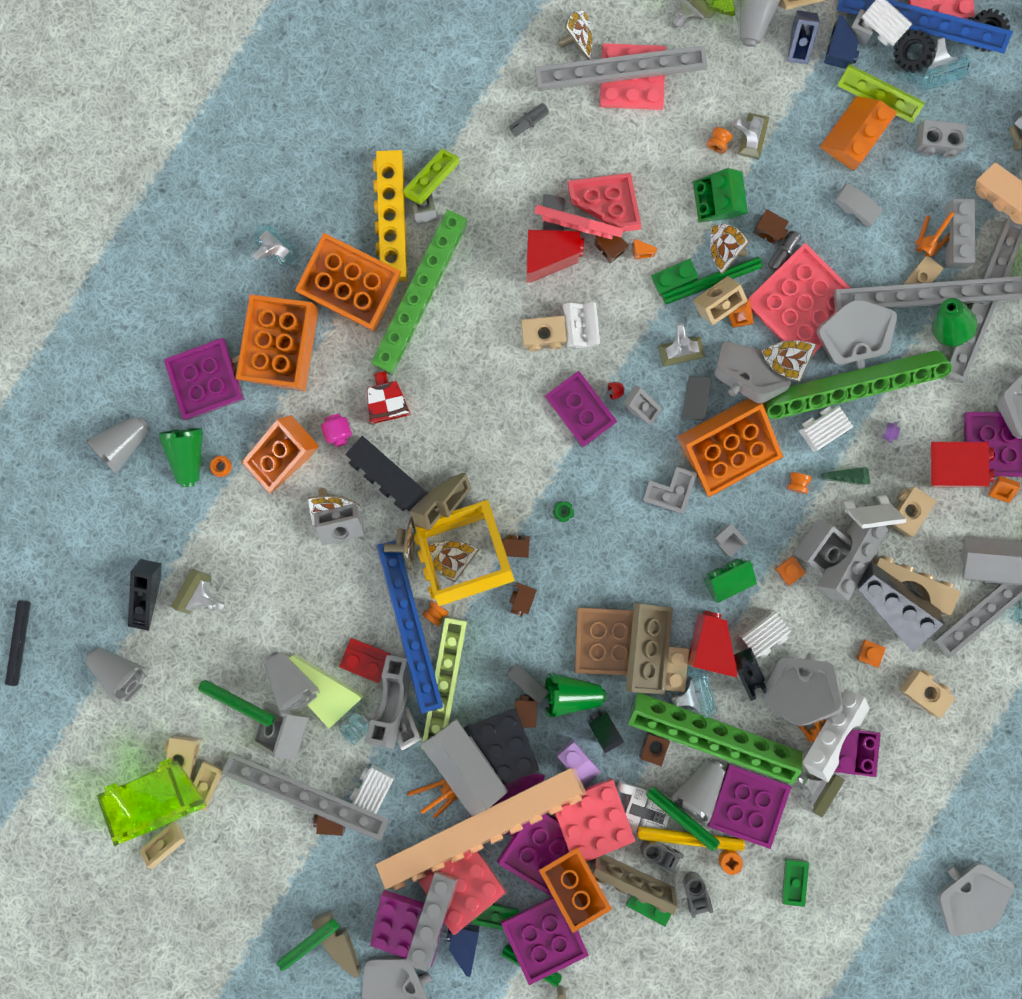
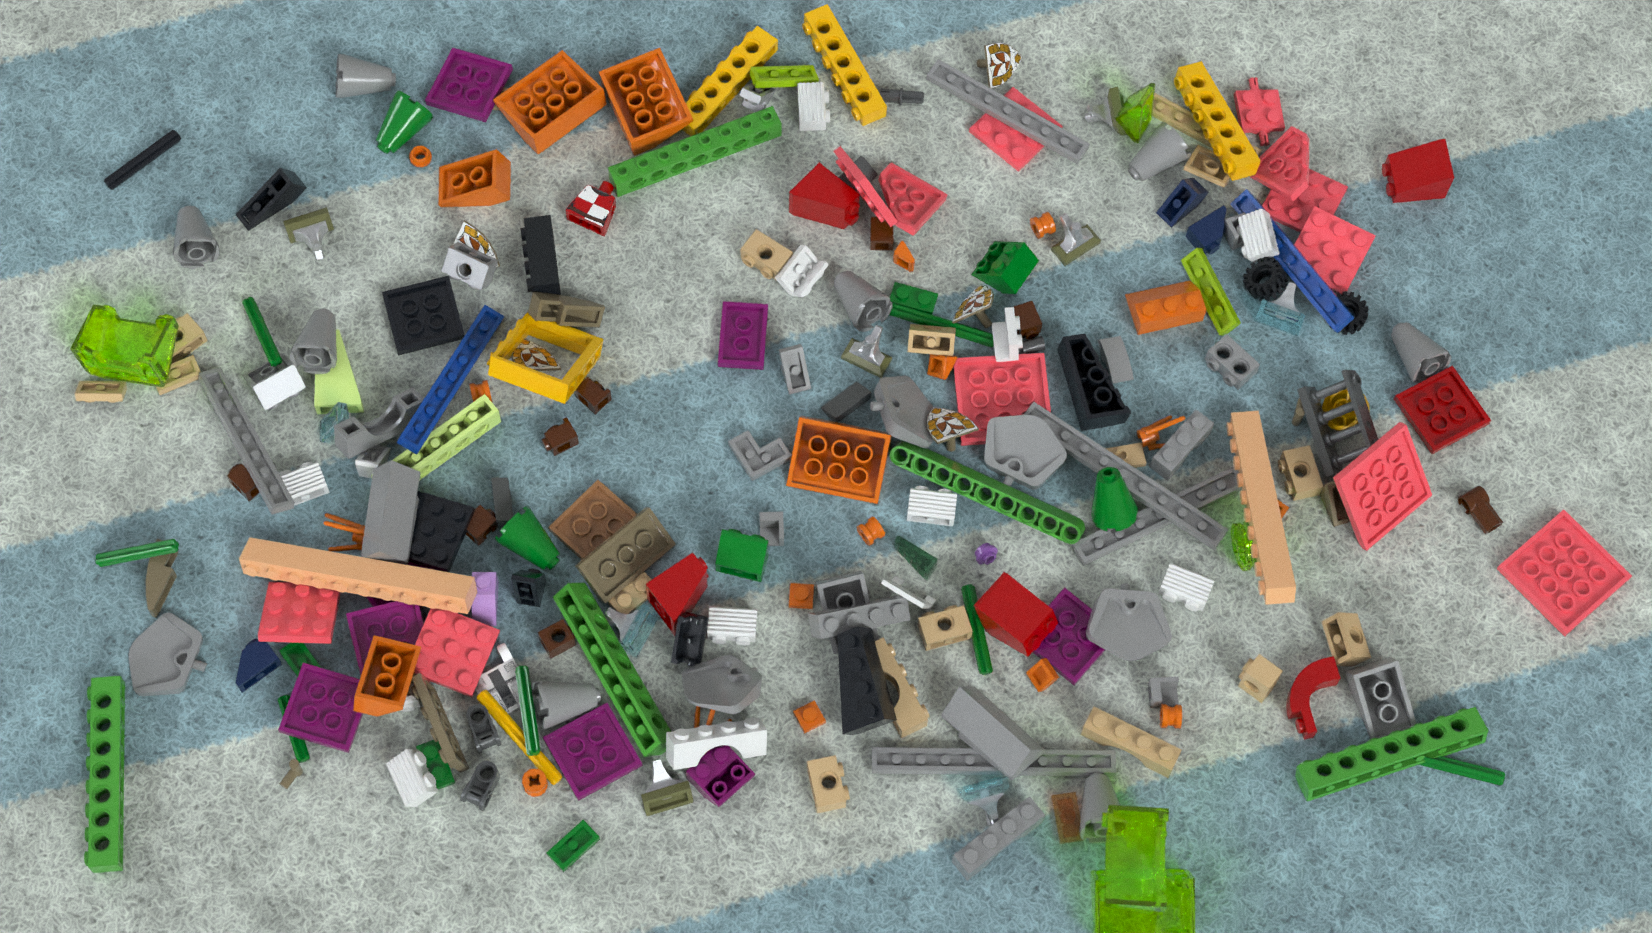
camera: 40 degrees right, 20 degrees down
piece [252,224,300,269] -> none
dark pink head [321,414,352,447] -> none
red plate [339,638,391,683] -> none
magenta plate [370,890,446,967] -> none
dark tan shield [384,516,415,570] -> none
light grey arch [405,871,459,971] -> none
green plate [553,501,574,522] -> none
red hinge [607,382,625,400] -> none
none -> black plate [382,276,465,356]
none -> white brick [386,749,438,807]
none -> white brick [797,82,830,131]
none -> yellow brick [802,4,887,126]
none -> light grey cone [834,271,893,332]
none -> green axle [961,584,993,675]
none -> white bracket [992,307,1023,362]
none -> black wedge [1057,334,1131,431]

